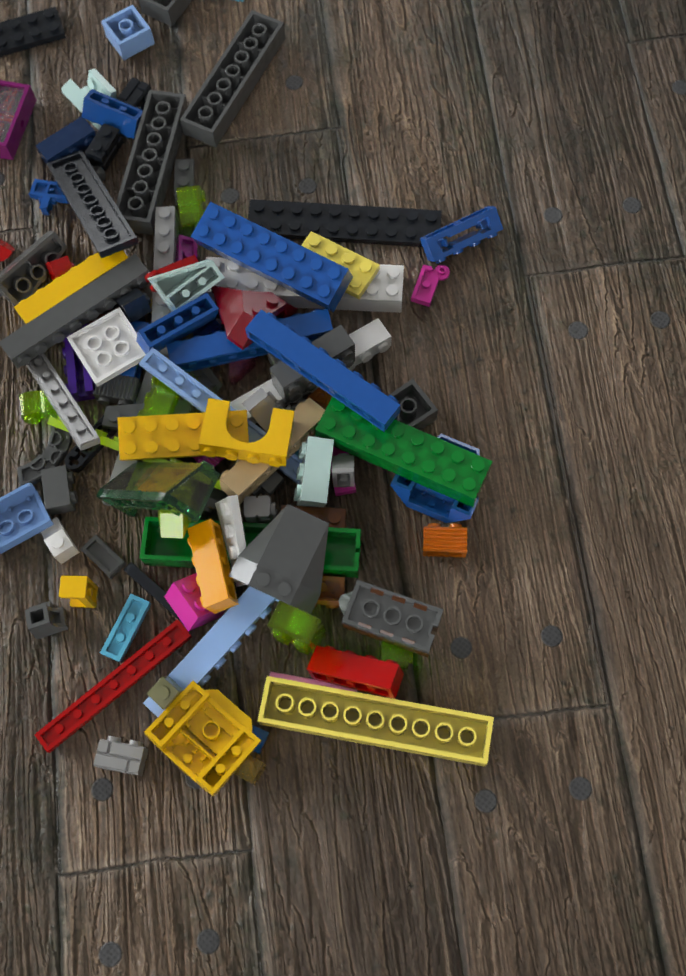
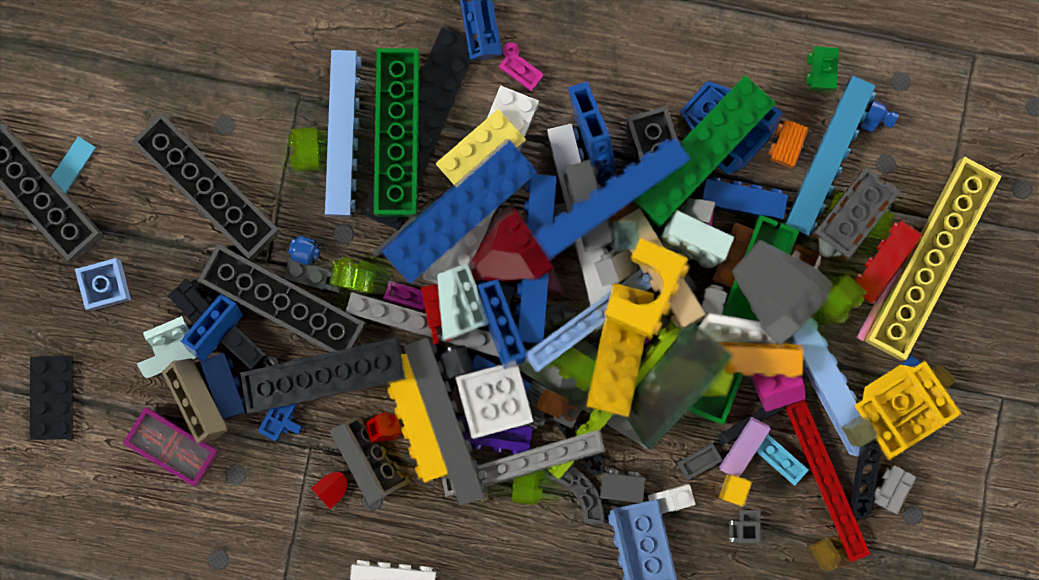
camera: 80 degrees left, 15 degrees up
none -> dark tan brick [162,358,227,444]
none -> clear neon green brick [288,127,320,172]
none -> blue head [288,235,321,265]
none -> light blue brick [325,50,361,217]
none -> green brick [374,48,420,217]
none -> reddish brown brick [536,388,578,422]
none -> blue slope [568,81,617,189]
none -> clear light blue panel [614,221,638,250]
none -> blue brick [701,177,788,221]
none -> lavender tile [720,417,770,478]
none -> dark azure brick [784,76,876,237]
none -> green brick [806,46,839,92]
none -> clear yellow brick [808,537,842,572]
none -> black beam [850,440,881,519]
none -> blue piece [860,100,899,132]

